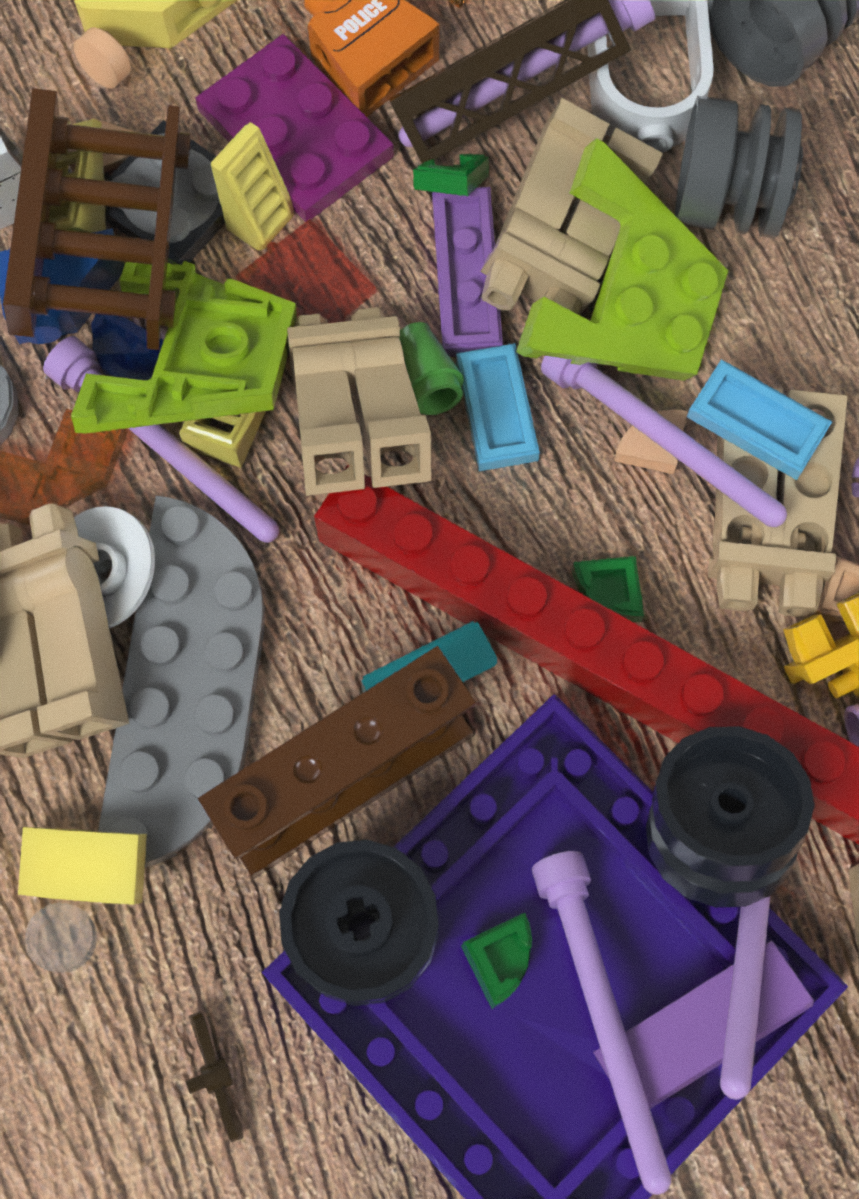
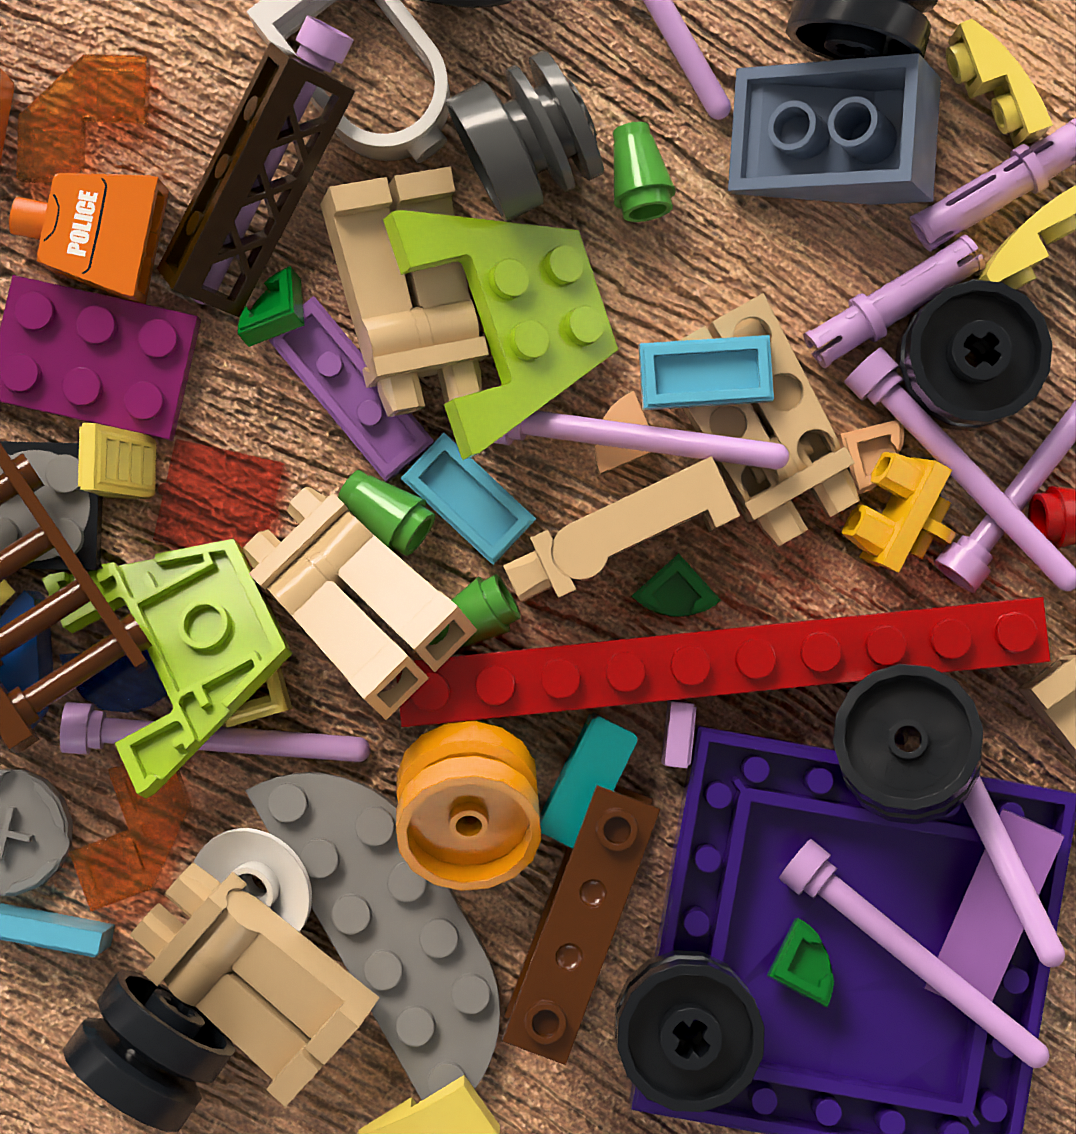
camera: 35 degrees left, 15 degrees up
none -> light orange wheel [396,721,542,891]
none -> bright green cone [429,574,521,649]
none -> tan hips [503,456,740,602]
none -> bright green cone [612,122,676,222]
none -> lavender tile [661,700,697,768]

